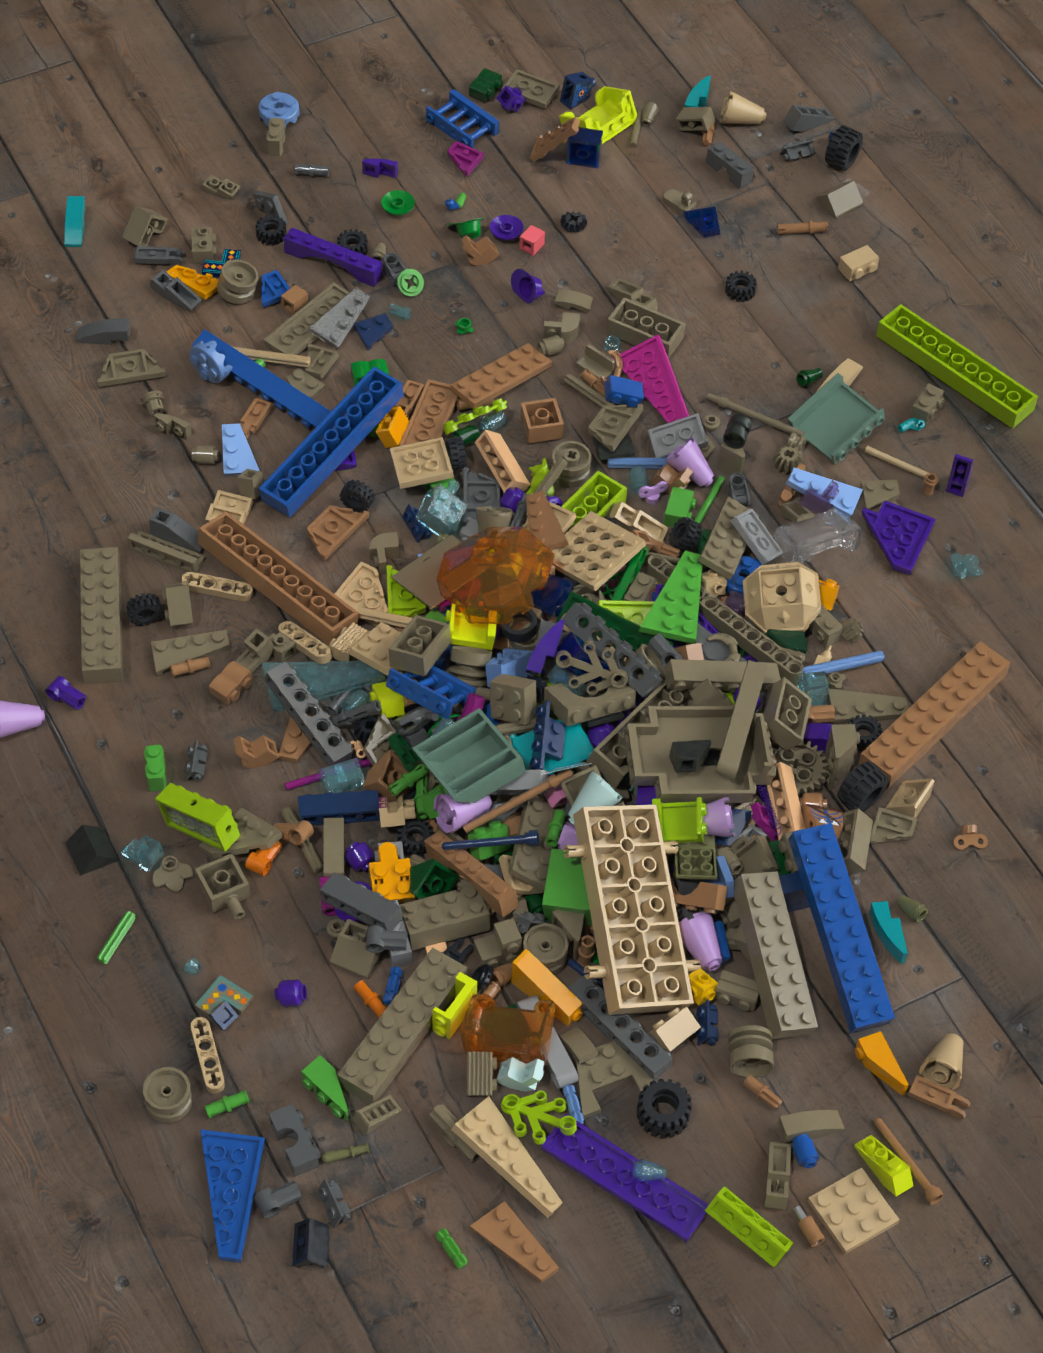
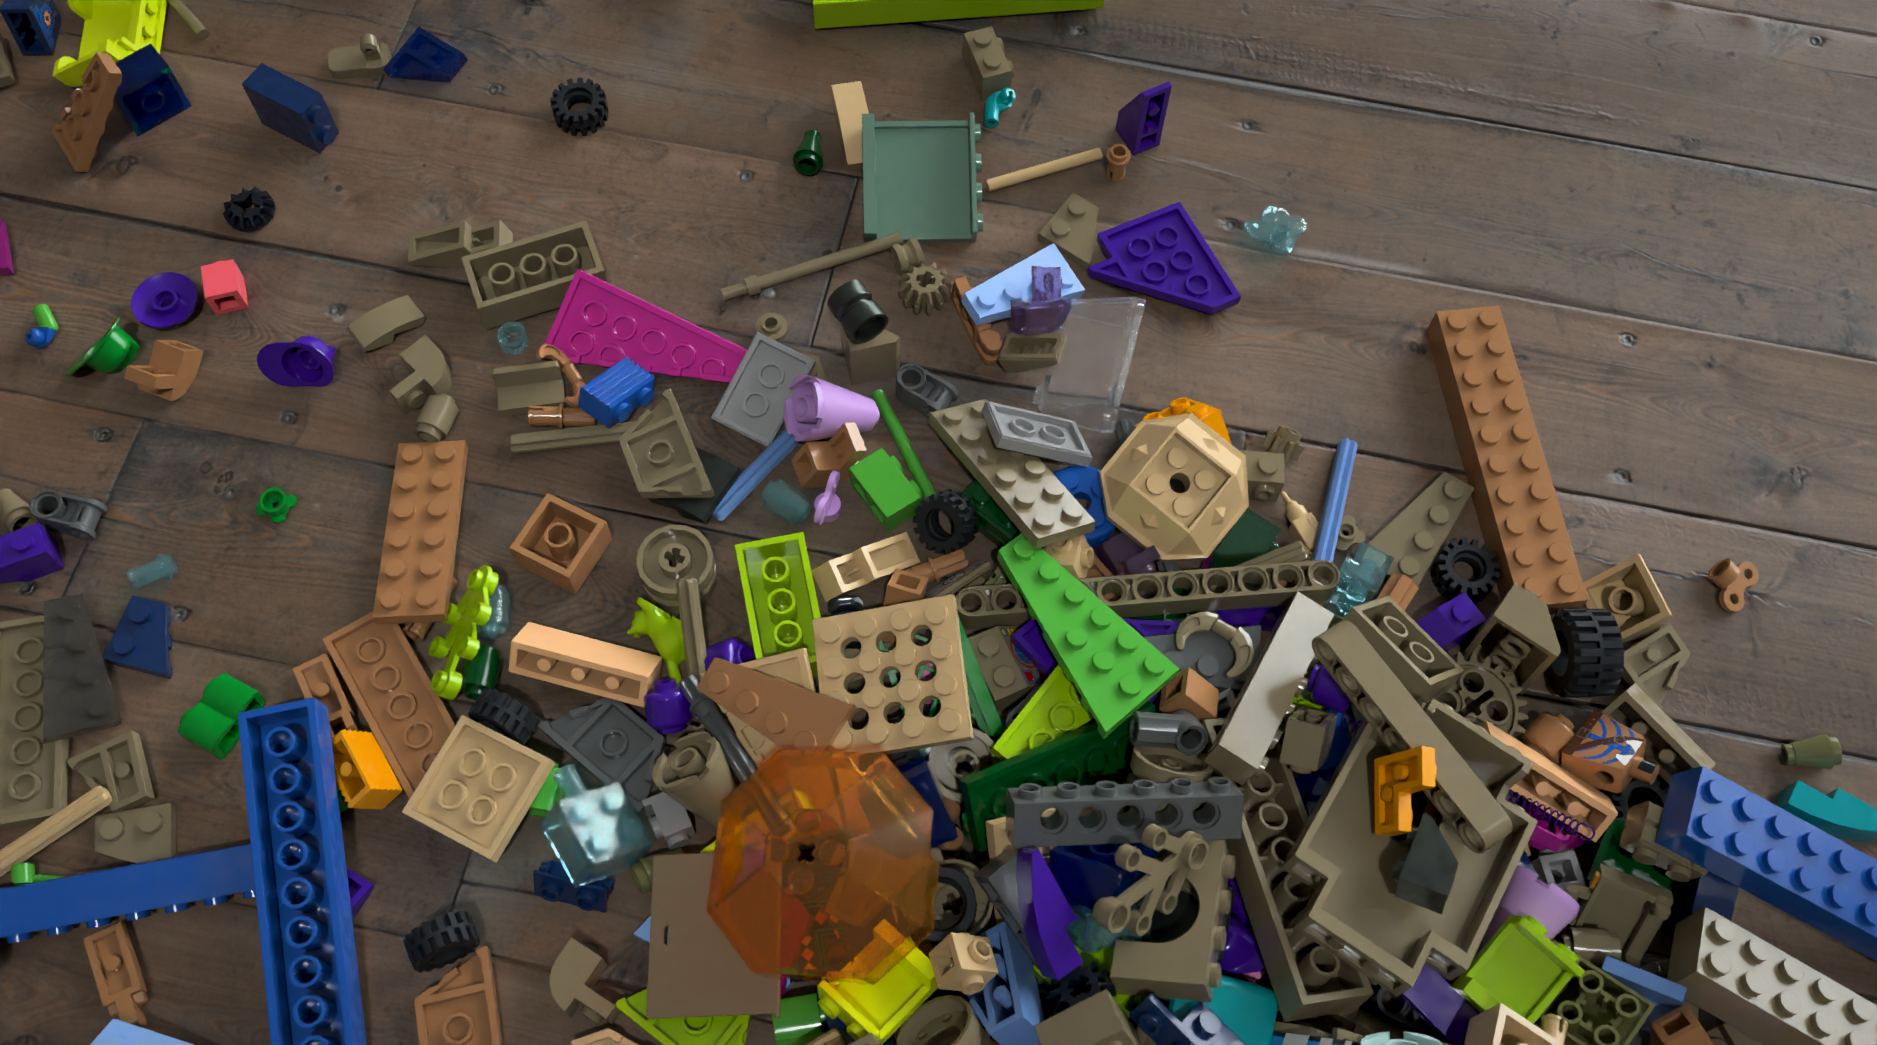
camera: 50 degrees left, 10 degrees up
bright green gear [397,269,424,297] -> none
none -> dark blue brick [242,63,339,153]
none -> tan brick [929,932,999,995]
none -> light orange plate [1374,746,1437,837]

